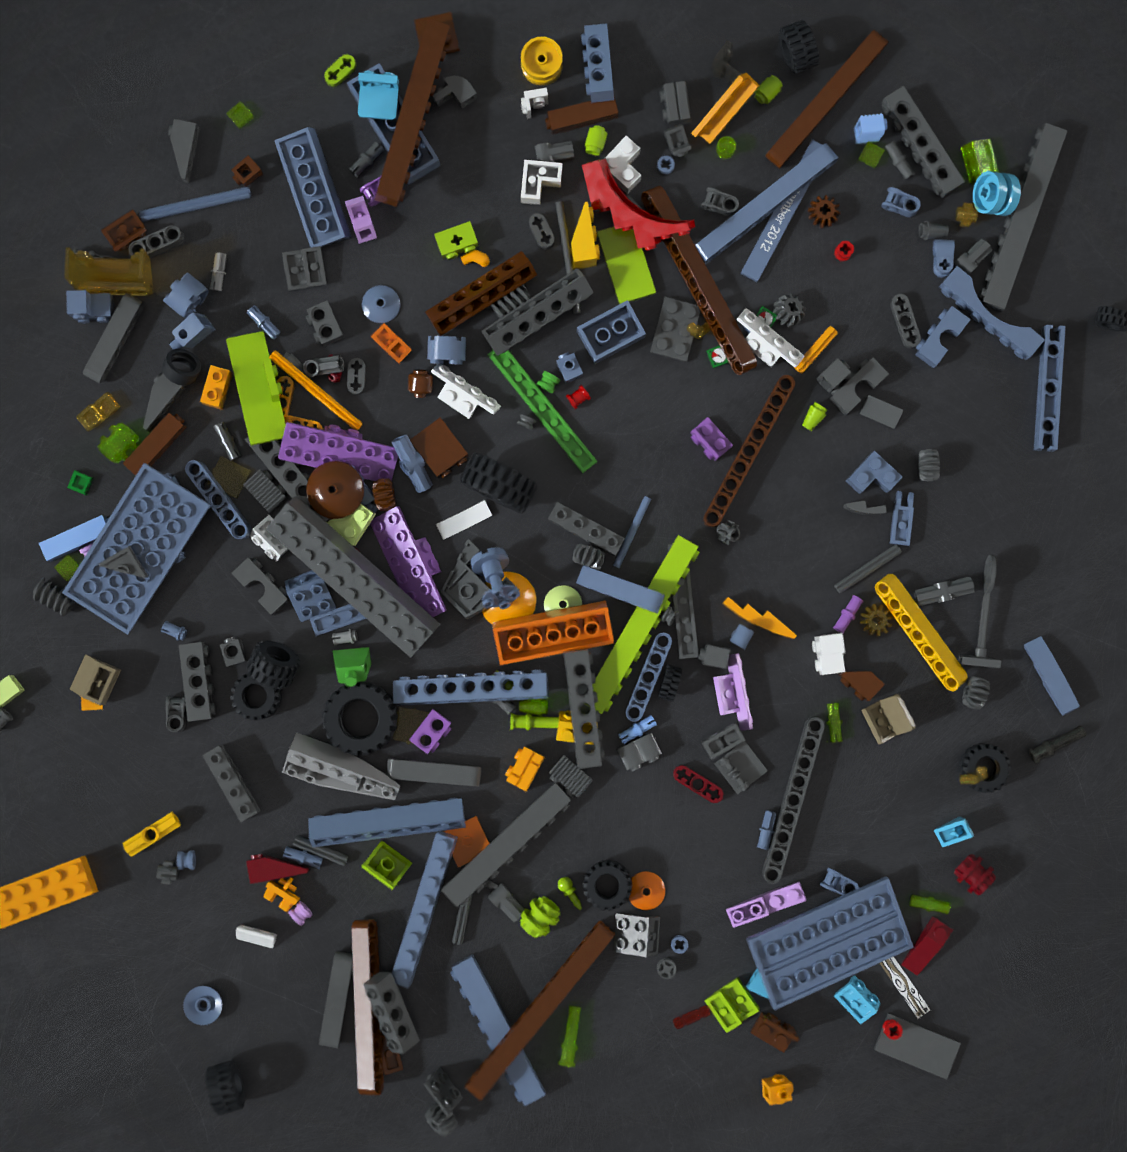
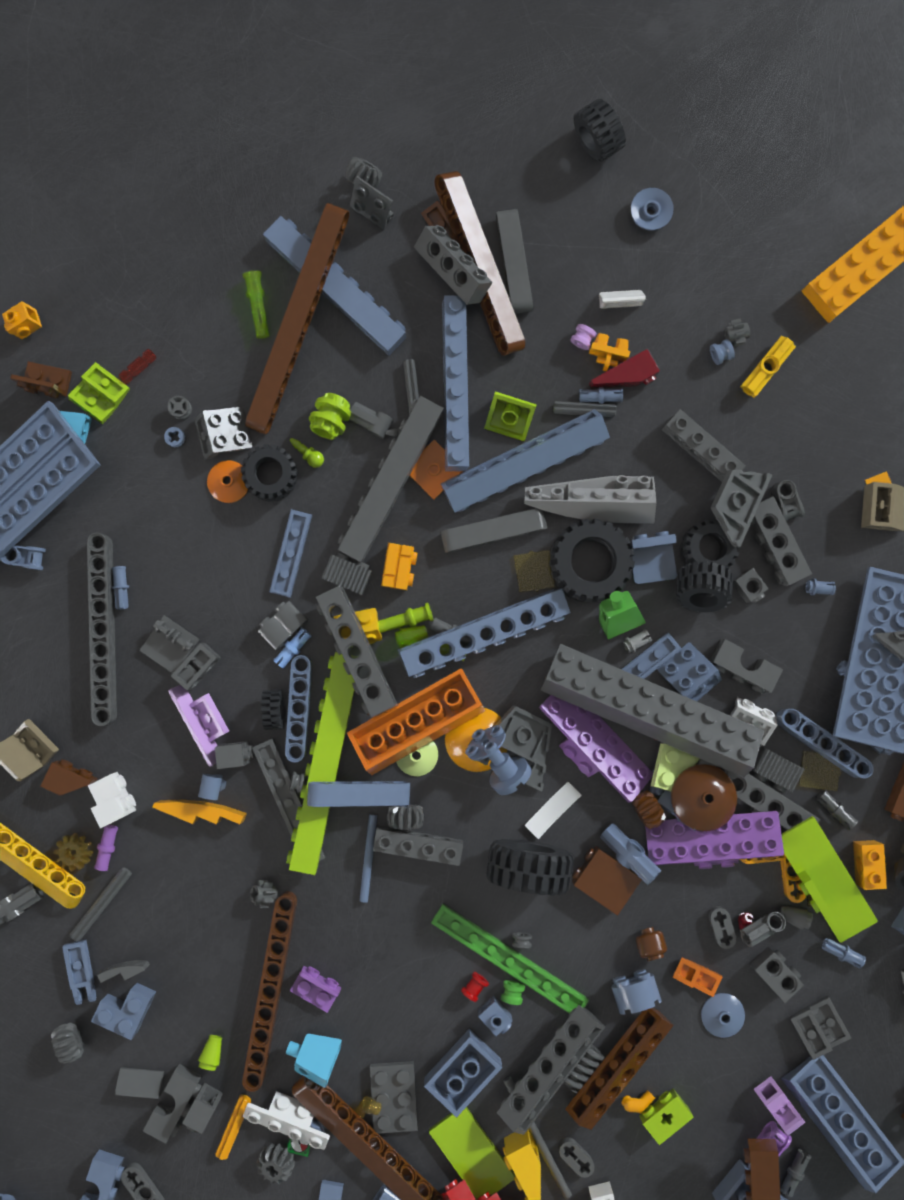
camera: 160 degrees right, 0 degrees up
light orange axle [269,351,362,430] -> none
medium lavender brick [409,709,452,754] -> none
white bracket [431,364,501,419] -> none
dark red beam [673,765,723,803] -> none
tile [706,345,729,369] -> none
lavender slope [726,881,807,928] -> none
clear neon green pin [827,703,843,742] -> none
none -> sand blue tile [269,509,312,598]
none -> medium azure torso [286,1034,342,1088]
none -> sand blue bracket [629,531,677,584]
none -> dark grey wing [711,470,772,548]

